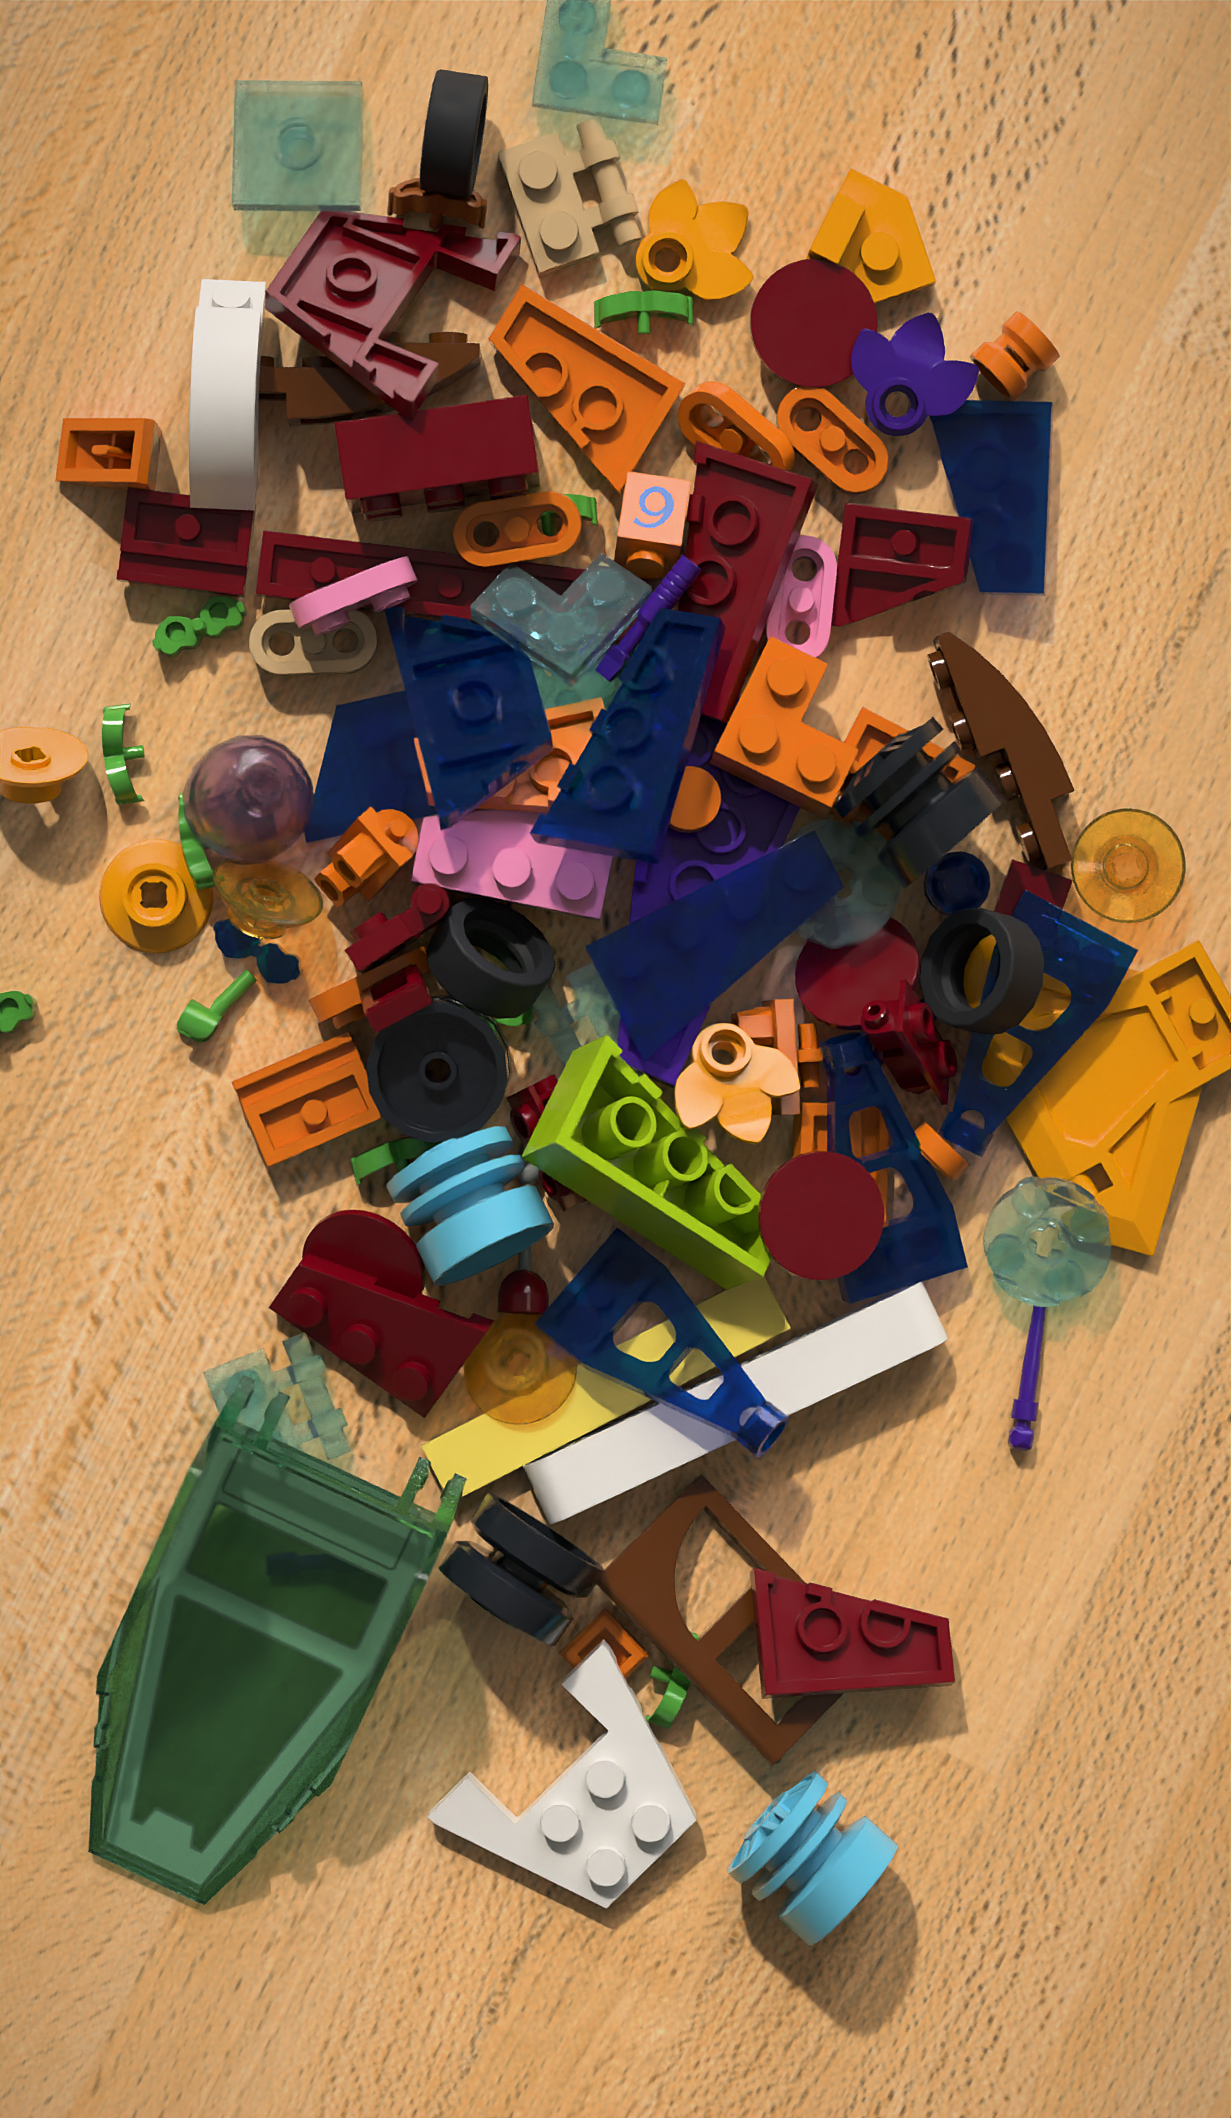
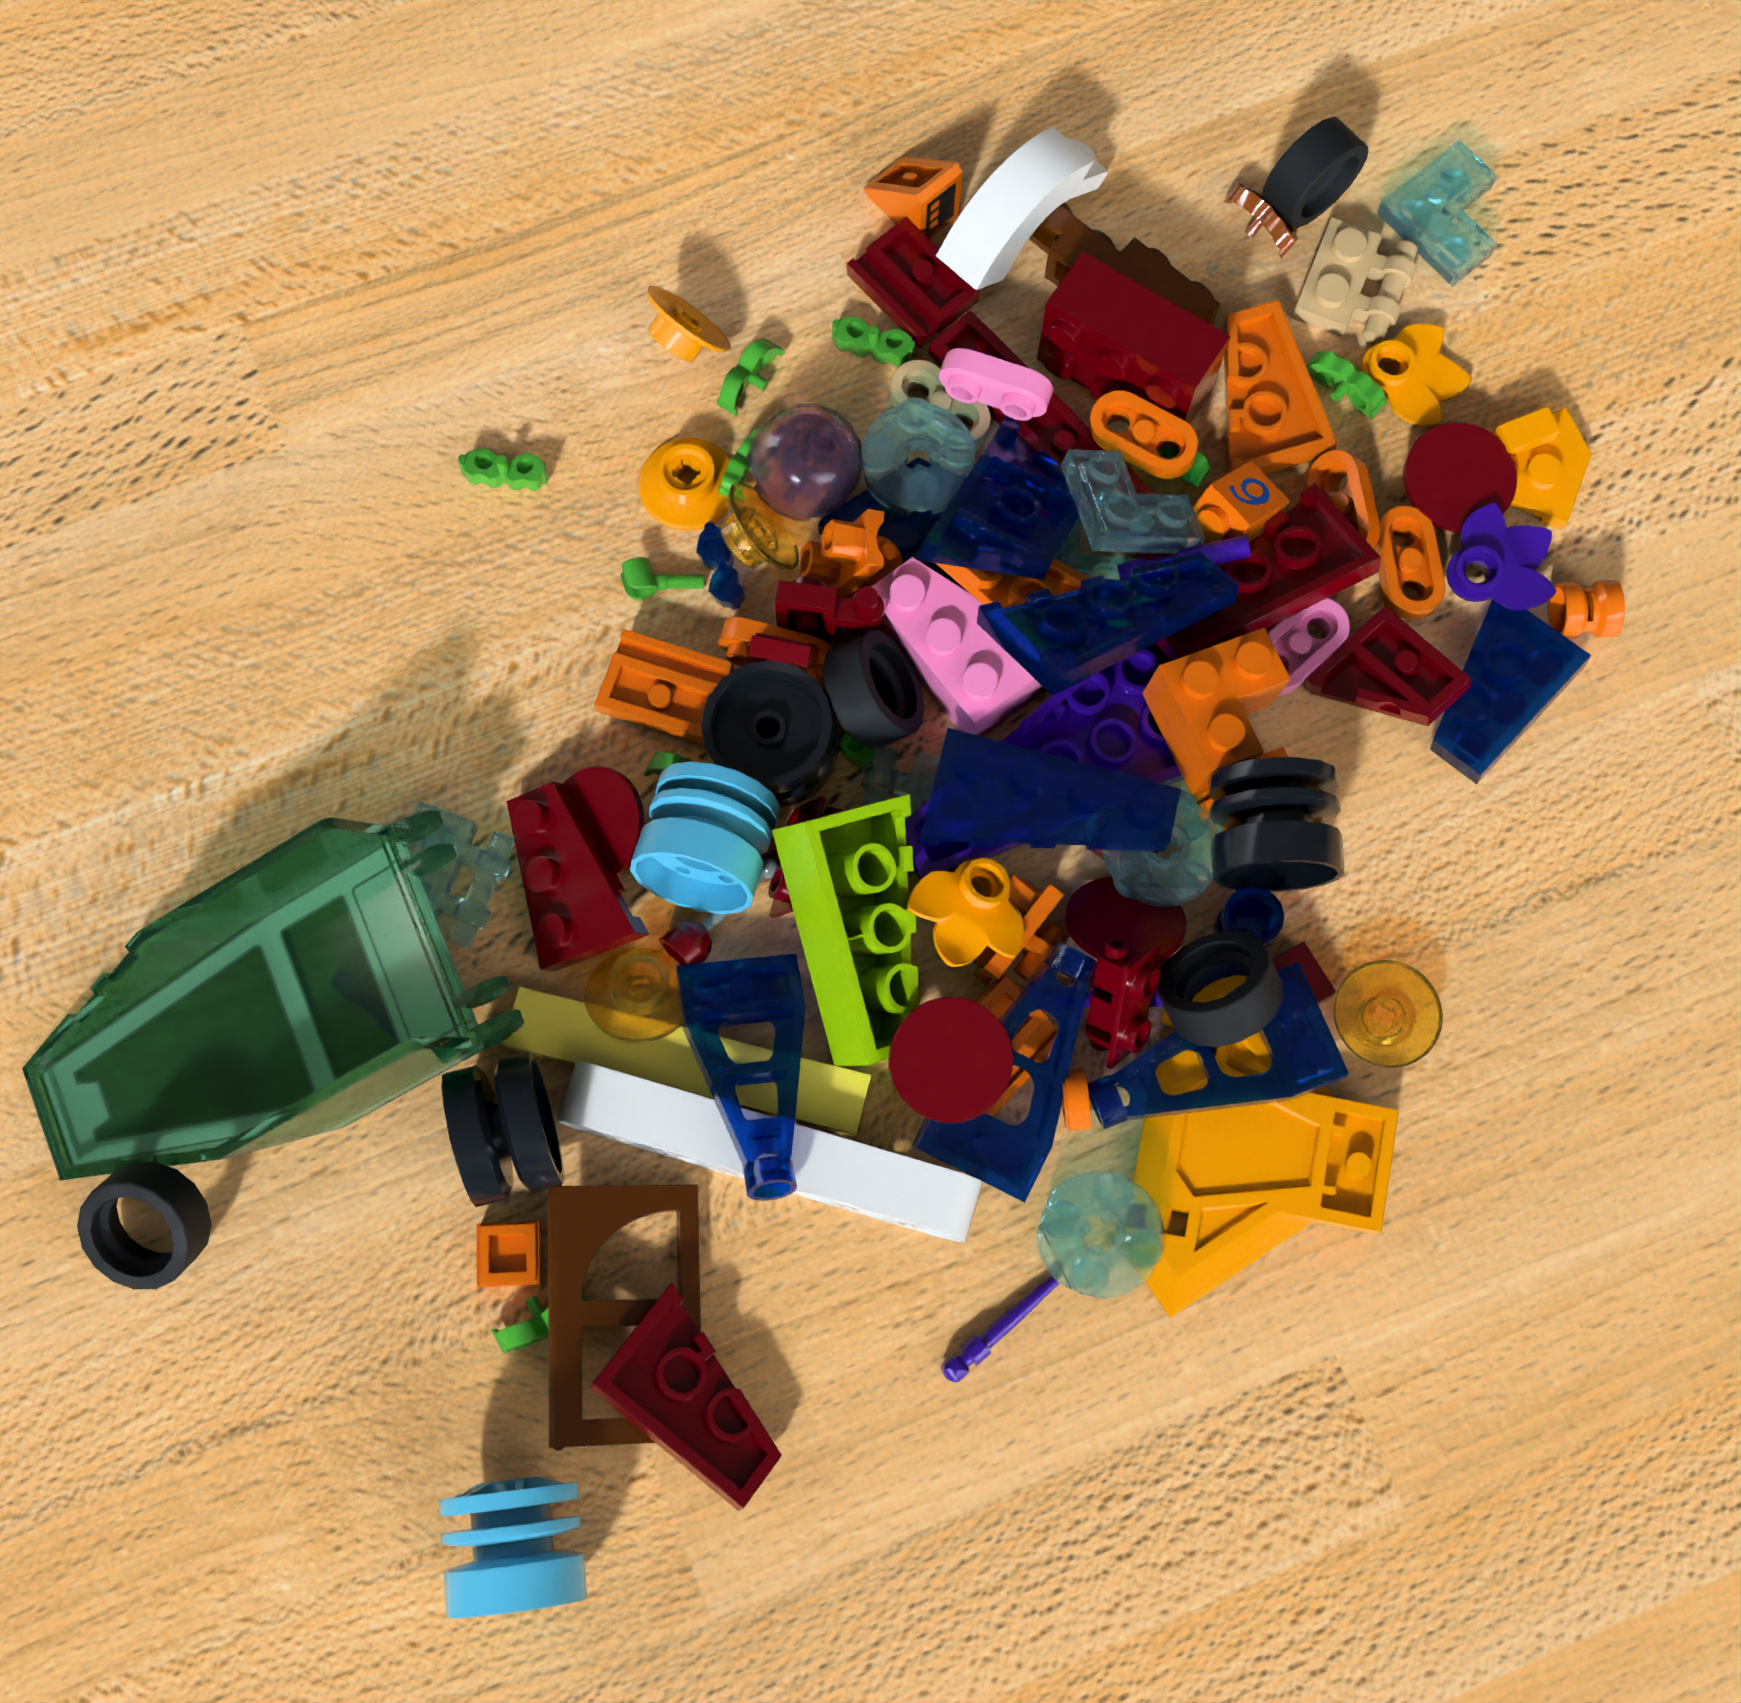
camera: 40 degrees right, 15 degrees down
clear light blue plate [232,80,364,212] -> none
dark red wing [265,208,521,419] -> none
white wing [428,1639,697,1909] -> none
orange tile [656,766,721,833] -> none
reddish brown slope [927,631,1075,870] -> none
none -> black tyre [77,1161,212,1290]
none -> clear light blue plate [861,397,976,516]

